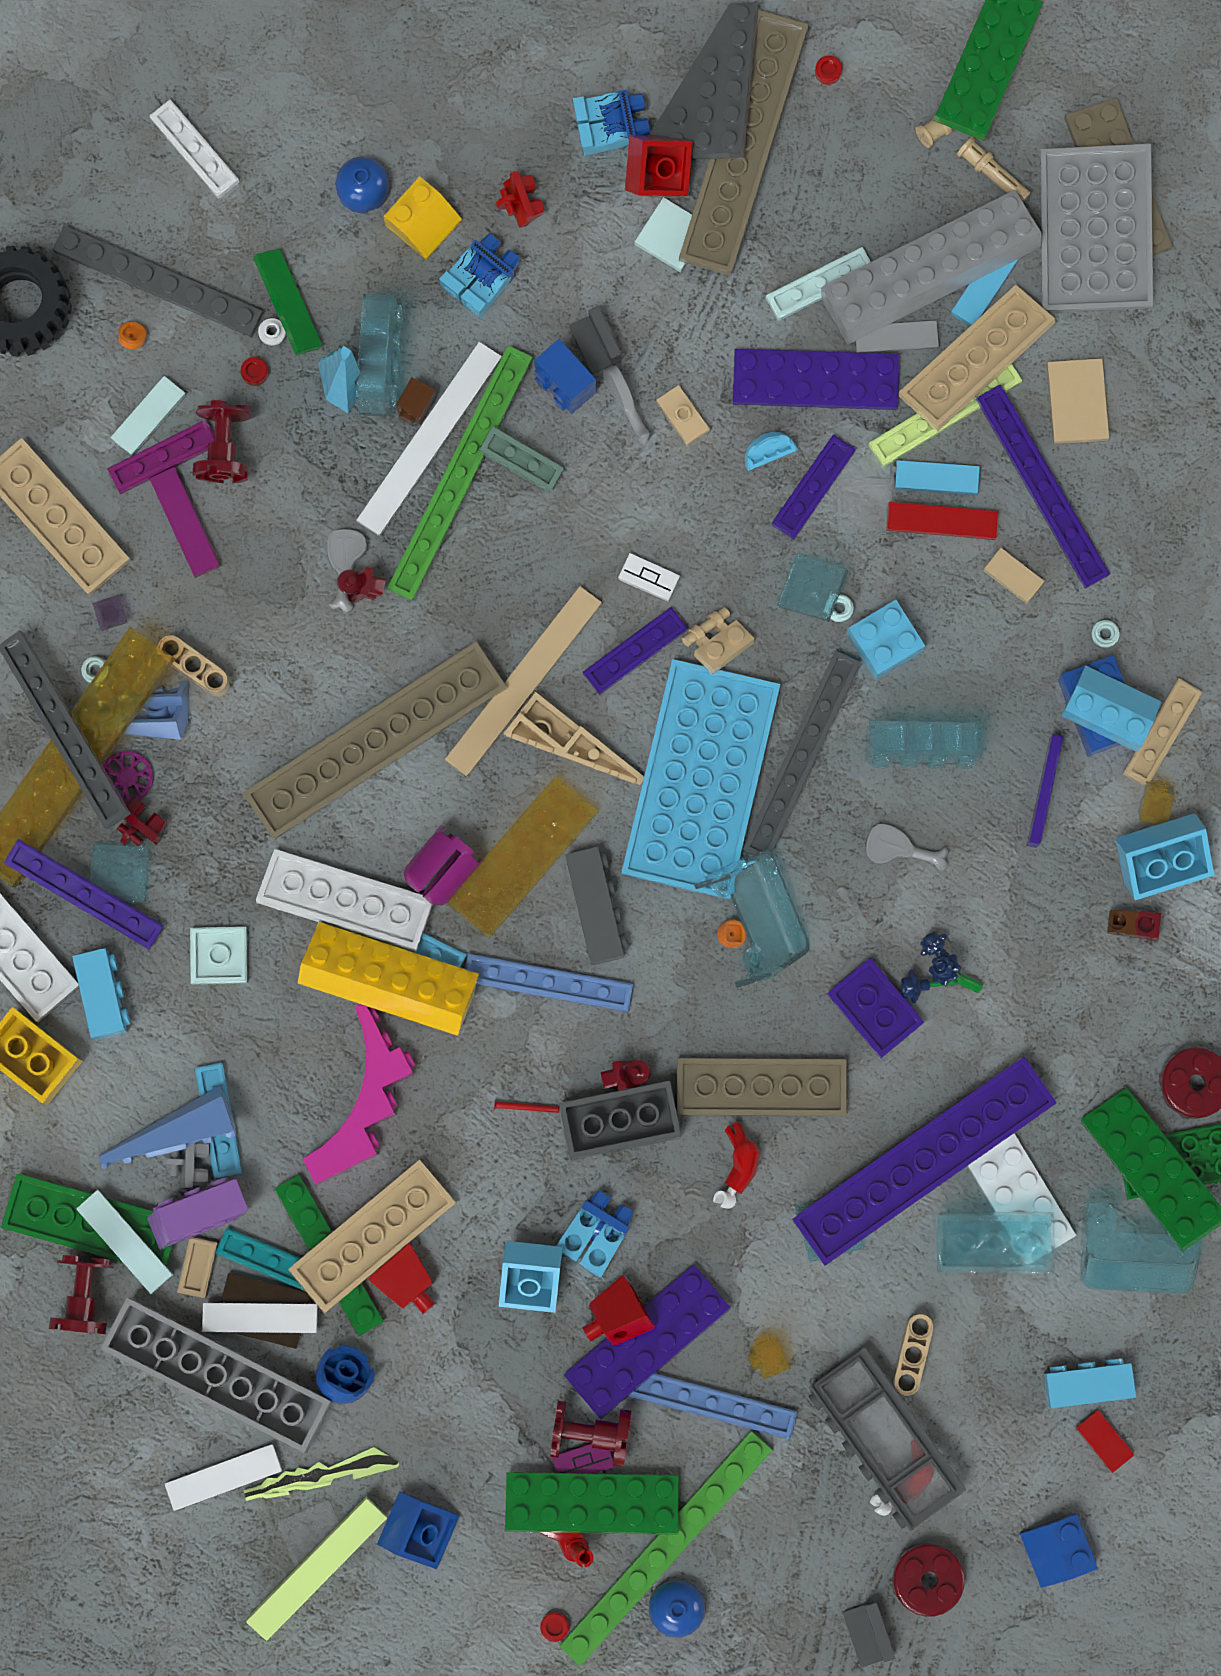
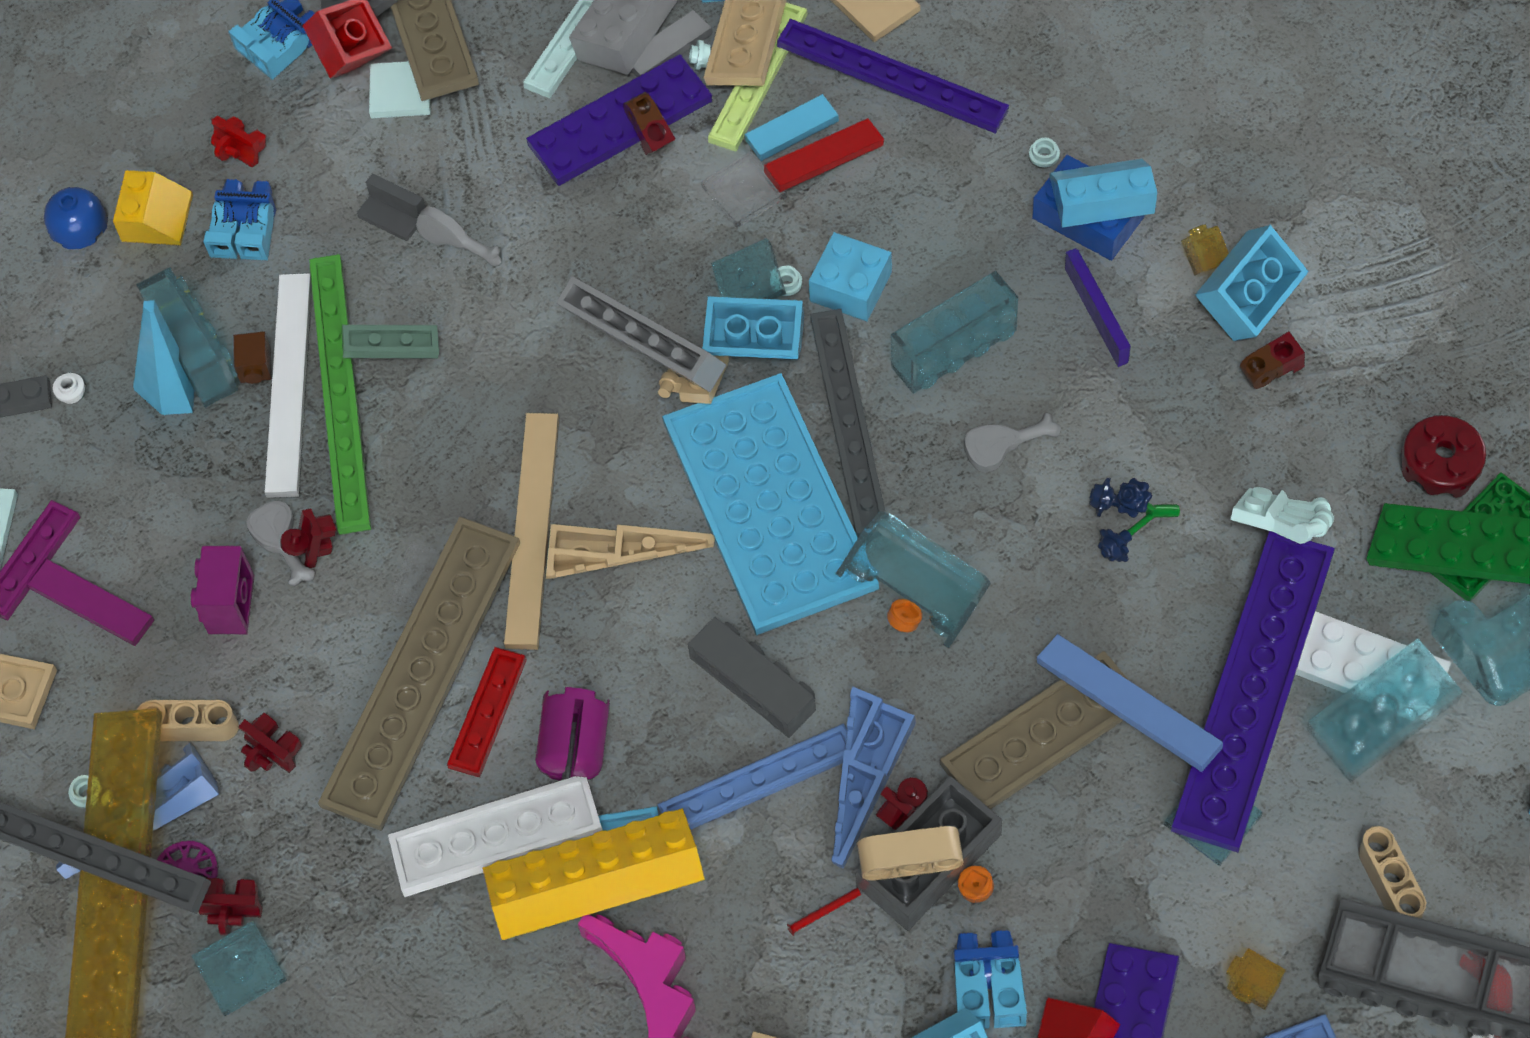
camera: 30 degrees left, 20 degrees down
dark purple tile [4,839,164,949] -> none
clear purple plate [92,595,128,631] -> none
light aqua tile [190,927,248,985] -> none
dark red piece [192,400,251,483] -> none
red tile [240,357,269,386] -> none
green tile [253,248,322,355] -> none
clear yellow plate [447,776,598,939] -> none
blue brick [534,339,596,415] -> none
dark purple tile [583,607,688,695] -> none
white tile [618,553,680,602] -> none
tan plate [656,385,710,446] -> none
red arm [713,1122,759,1209] -> none
medium azure plate [744,432,798,471] -> none
dark purple tile [771,435,856,540] -> none
dark purple plate [827,958,924,1059] -> none
tan tile [983,548,1044,604] -> none
tan tile [1122,678,1203,788] -> none
none -> magenta brick [191,546,254,635]
none -> dark red hips [238,713,302,773]
none -> red tile [447,647,527,778]
none -> light grey brick [556,276,726,392]
none -> leg [623,92,676,155]
none -> light aqua plate [689,40,710,70]
none -> medium azure slope [702,296,804,359]
none -> medium blue wedge [832,687,916,869]
none -> tan beam [857,826,964,881]
none -> orange tile [958,866,994,903]
none -> medium blue tile [1037,634,1223,772]
none -> light aqua plate [1231,487,1334,544]

